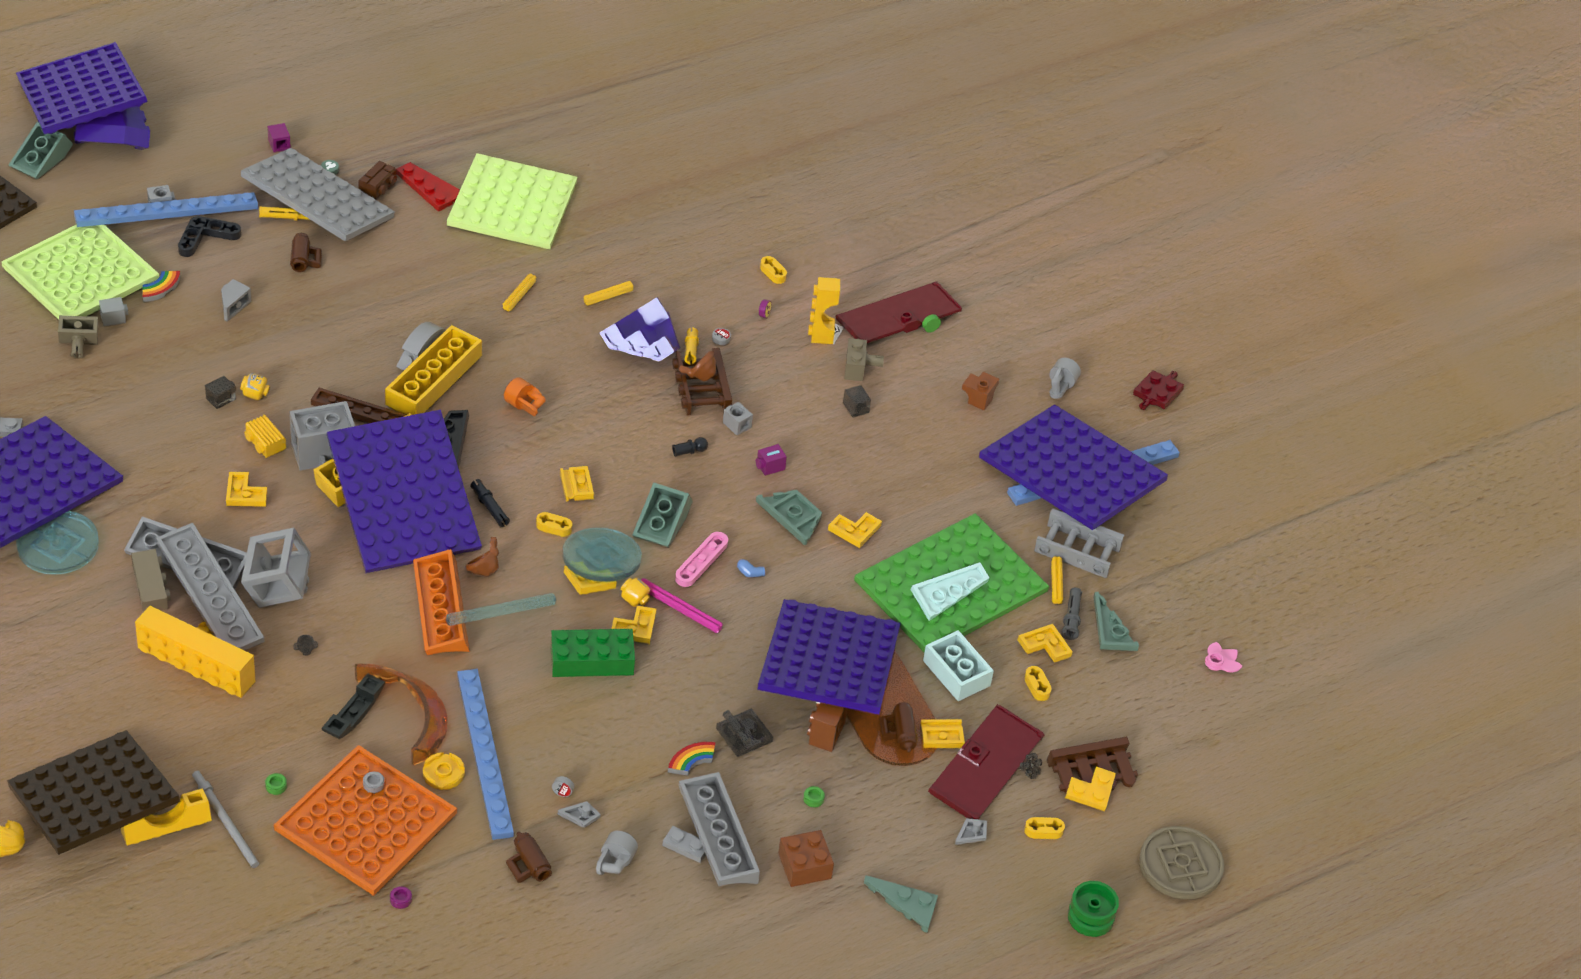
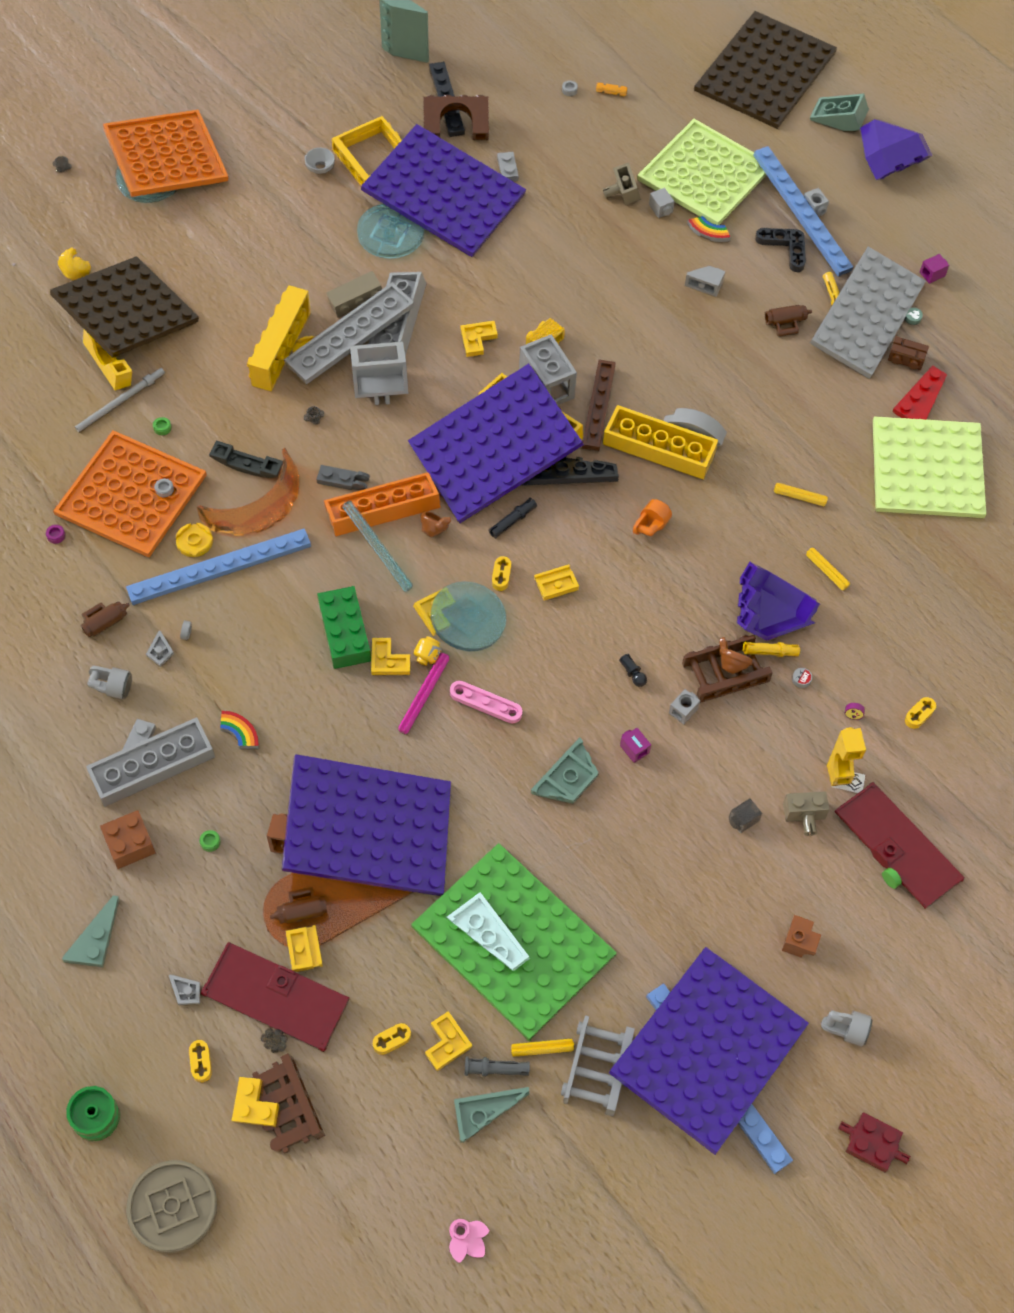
camera: 85 degrees right, 15 degrees up
dark purple plate [16,42,148,134] -> none
clear smoke brick [205,376,236,409] -> none
yellow head [240,373,270,400] -> none
sand green slope [632,482,693,548] -> none
clear smoke plate [716,708,773,757] -> none
medium blue arm [737,559,765,577] -> none
yellow plate [828,512,882,548] -> none
light aqua brick [923,630,994,701] -> none
none -> dark grey hinge [316,465,370,490]

